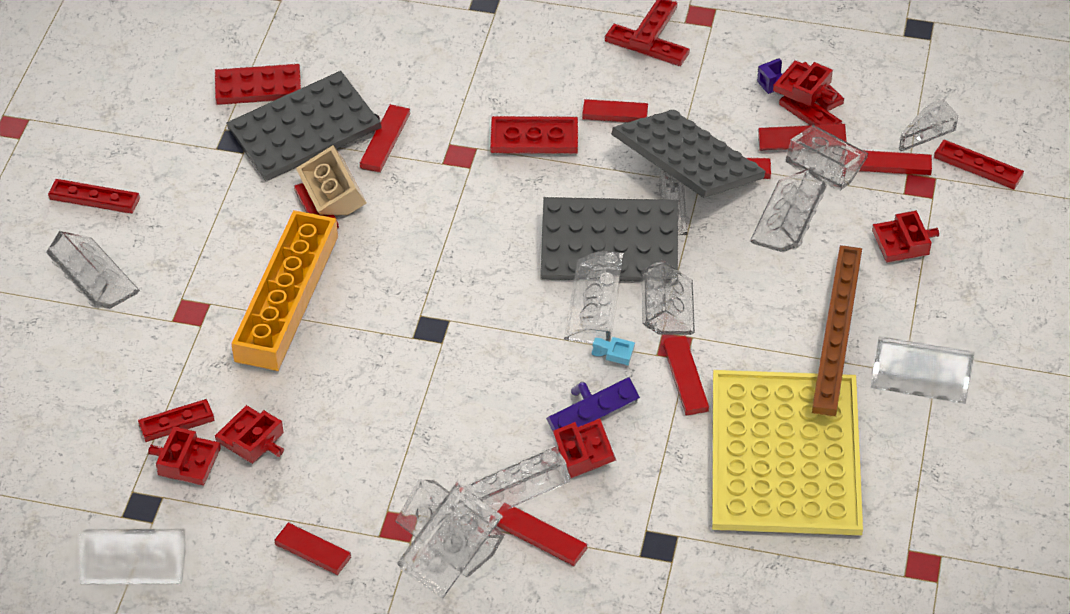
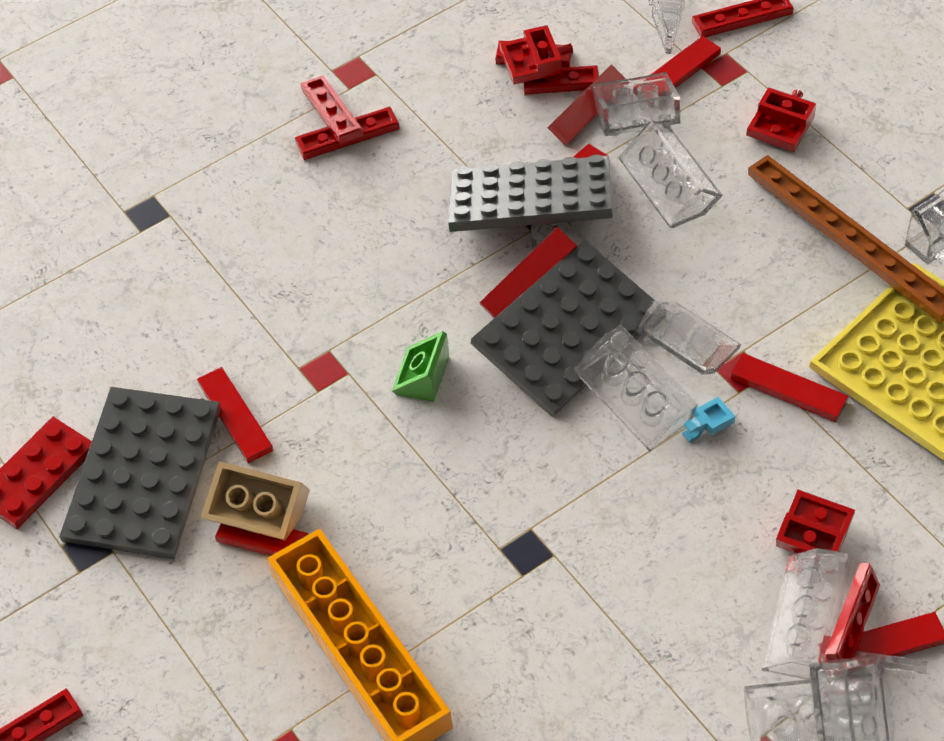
camera: 45 degrees left, 5 degrees up
red plate [490,116,578,154] -> none
dark purple plate [546,377,640,431] -> none
red tile [582,99,648,122] -> none
dark purple panel [757,58,782,94] -> none
none -> bright green slope [392,331,449,402]
none -> red tile [479,227,577,318]
none -> red tile [825,563,880,676]
none -> clear plate [854,651,928,679]

